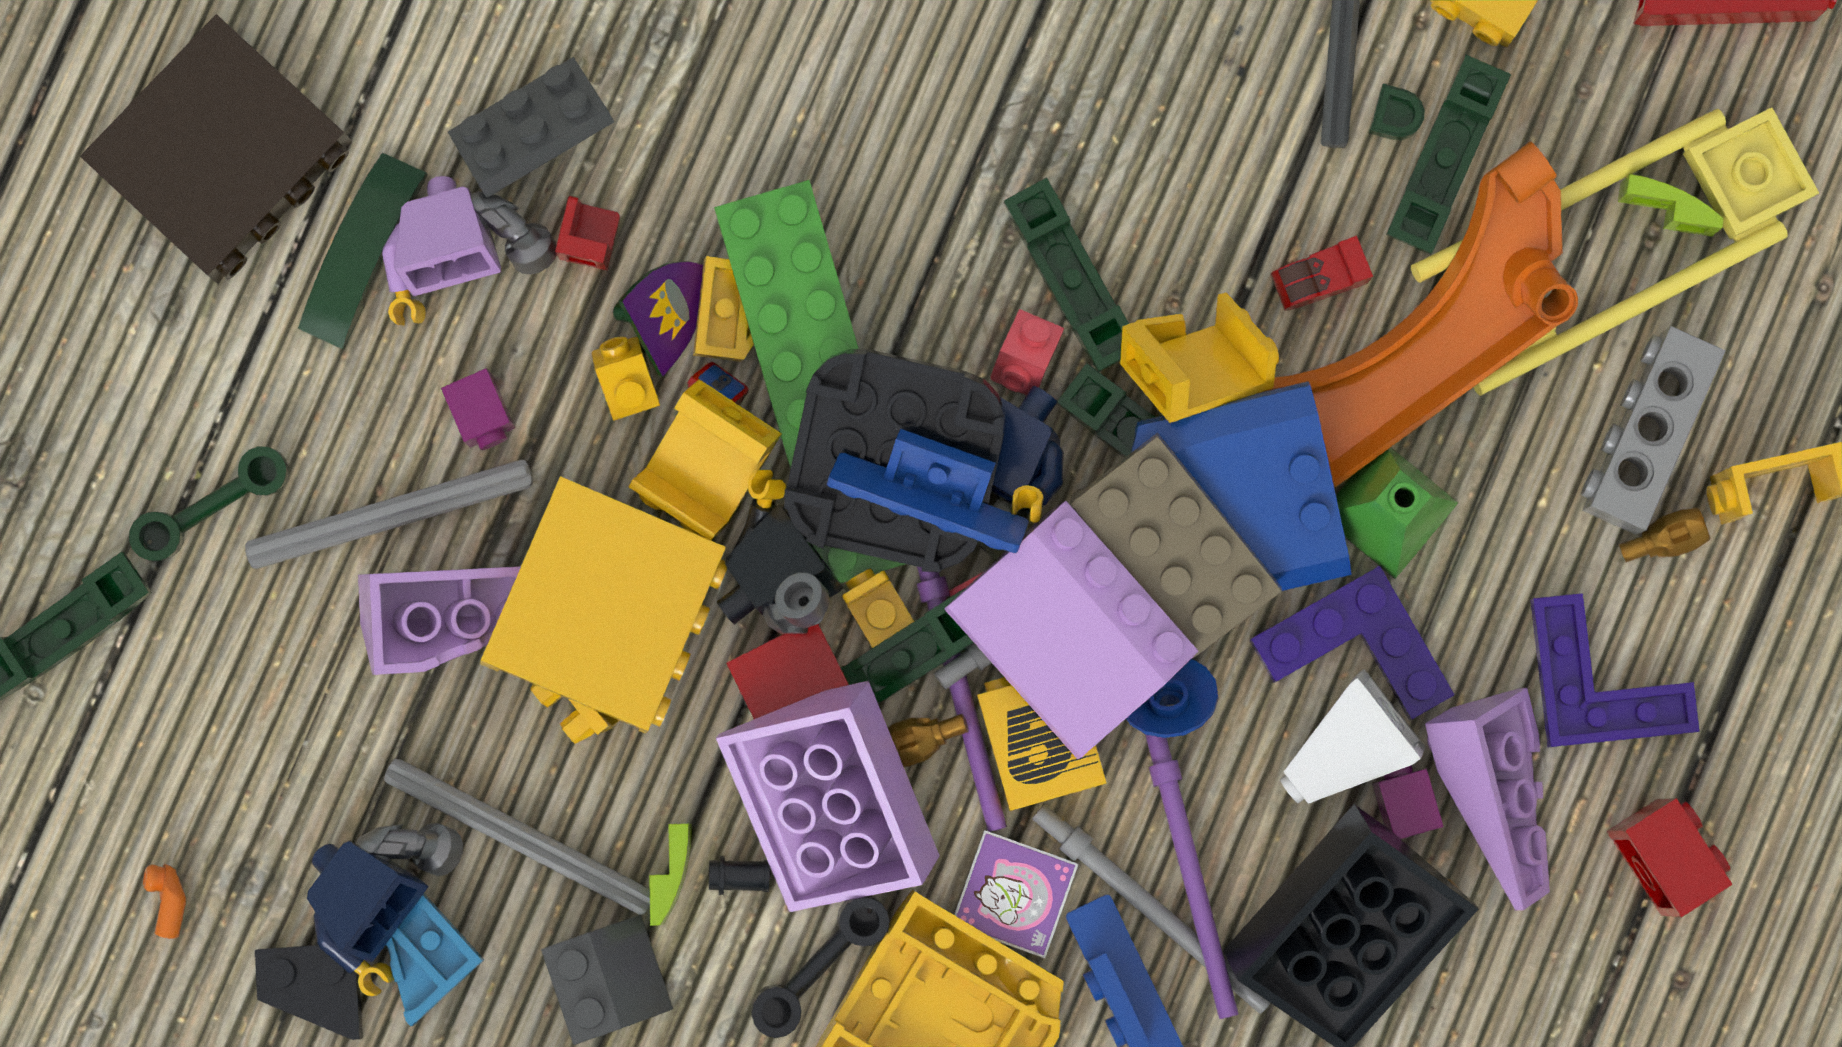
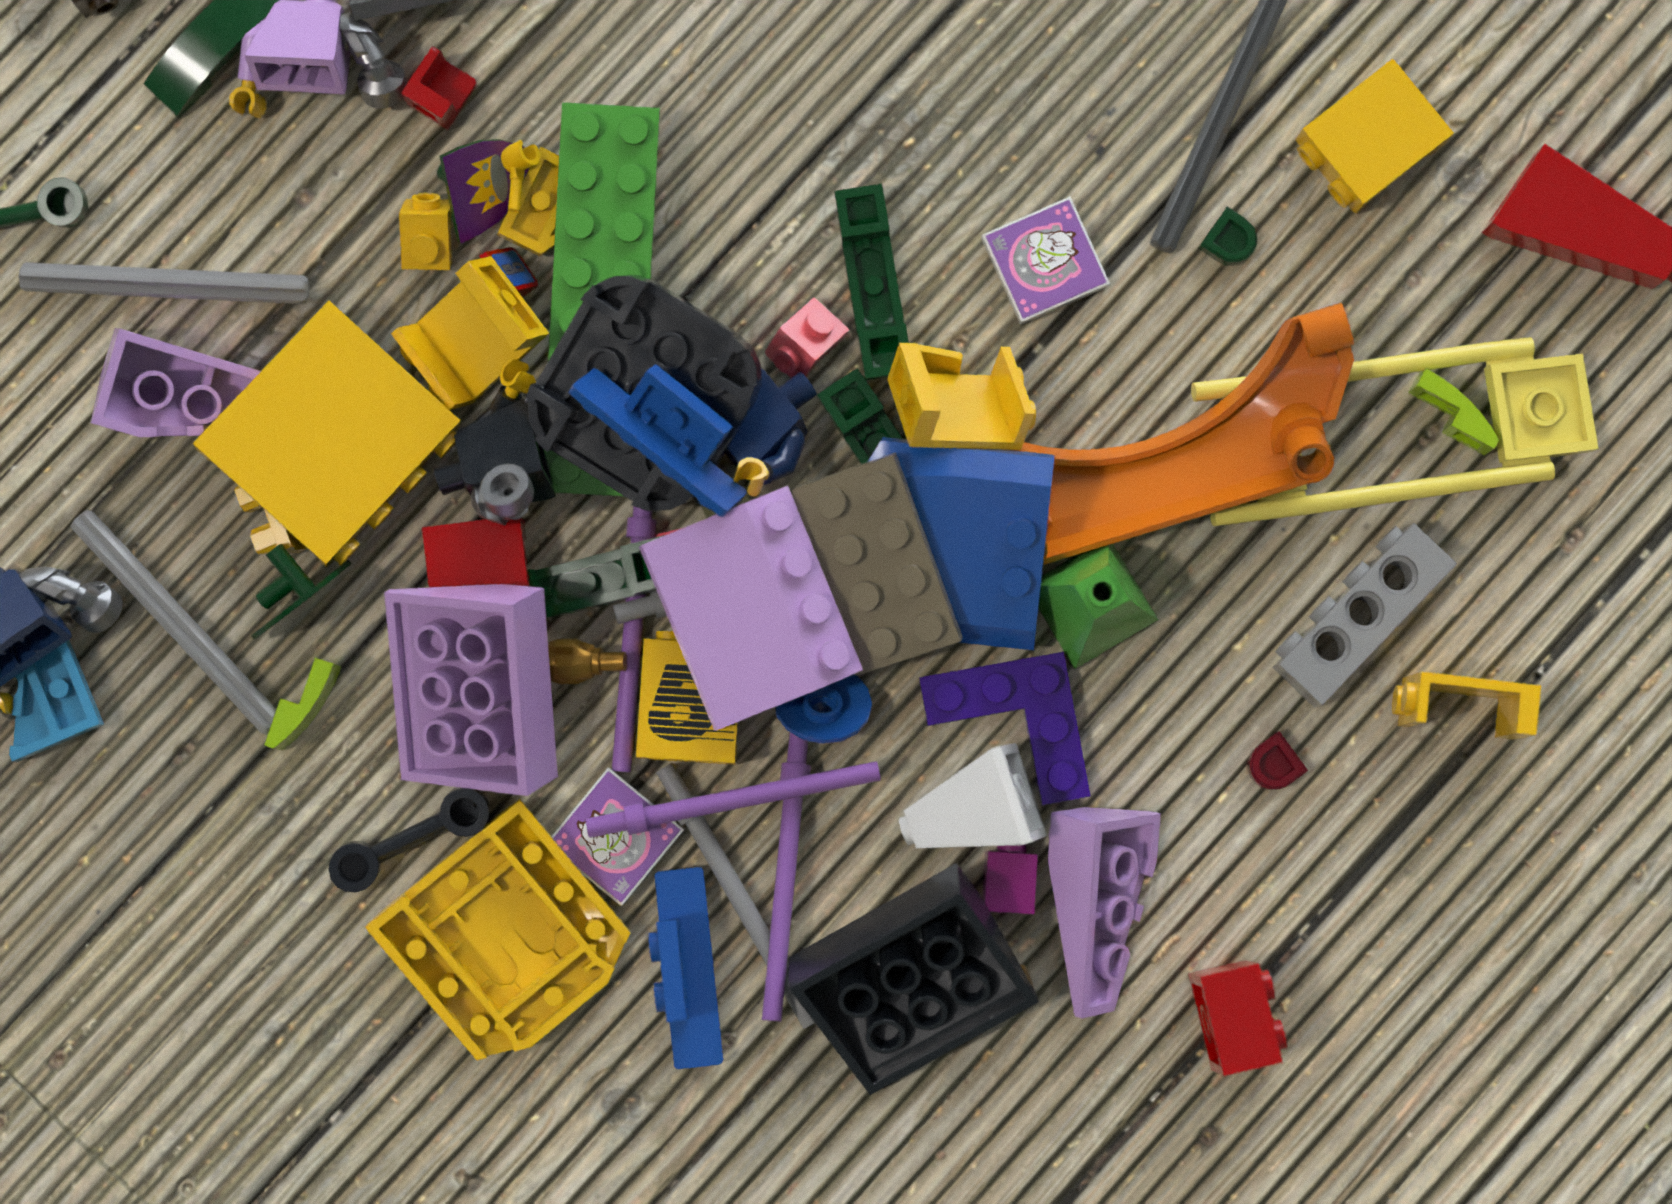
camera: 15 degrees right, 0 degrees up
magenta brick [441,368,515,450] -> none
dark grey slope [541,915,674,1046] -> none
black pin [709,856,770,895] -> none
yellow bracket [842,568,914,648] -> none
red leg [1270,235,1373,311] -> none
dark green slope [1386,55,1511,255] -> none
dark purple plate [1530,593,1700,748] -> none
pearl gold piece [1619,508,1711,563] -> none
none -> dark green shield [251,543,352,640]
none -> yellow hand [501,140,540,212]
none -> medium lavender bar [585,761,881,838]
none -> tile [981,197,1110,325]
none -> dark red tile [1247,731,1308,790]

